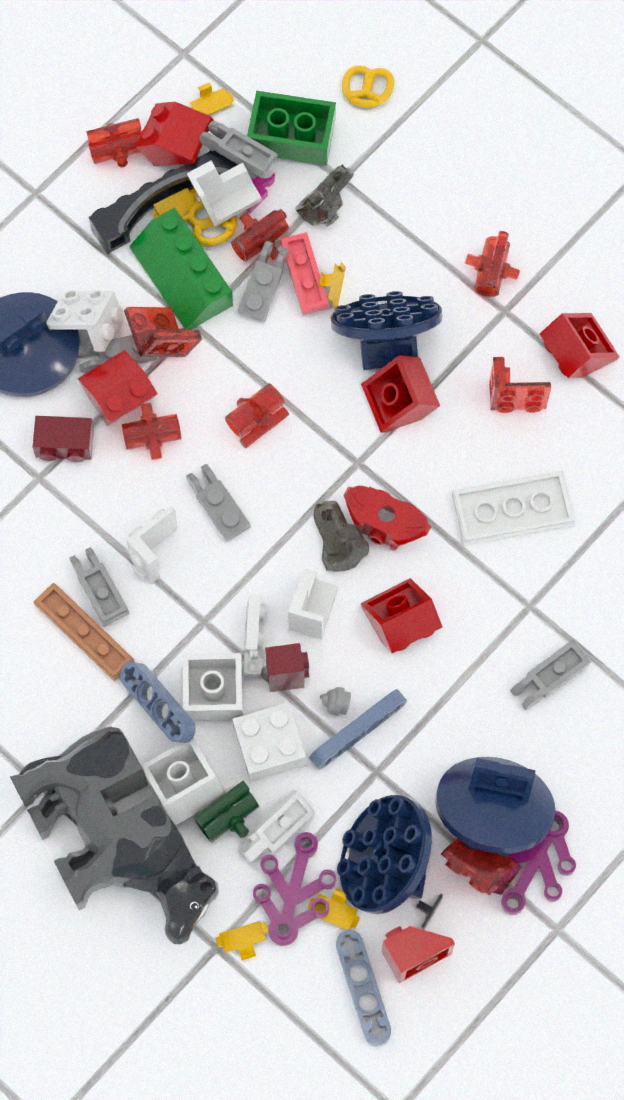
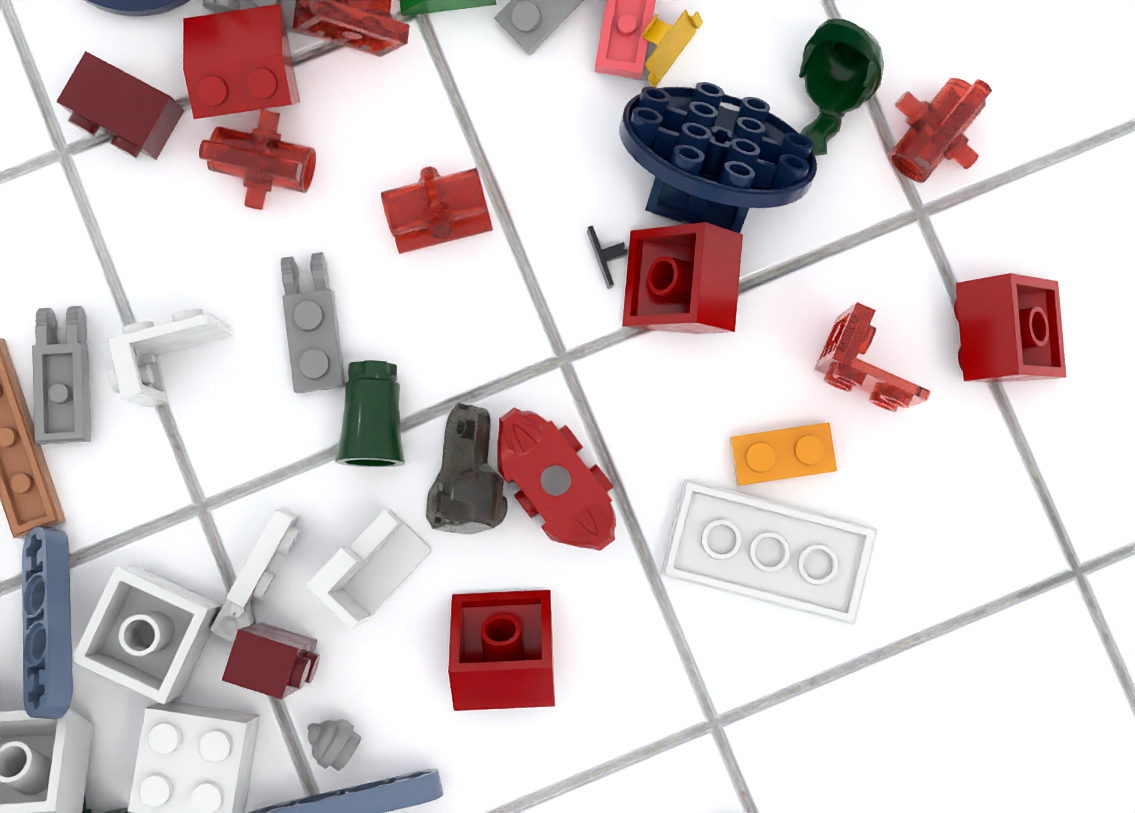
camera: 30 degrees right, 15 degrees up
none -> dark green plant [335,360,405,467]
none -> black piece [587,225,628,289]
none -> light orange plate [730,422,837,486]
none -> dark green piece [798,18,884,156]

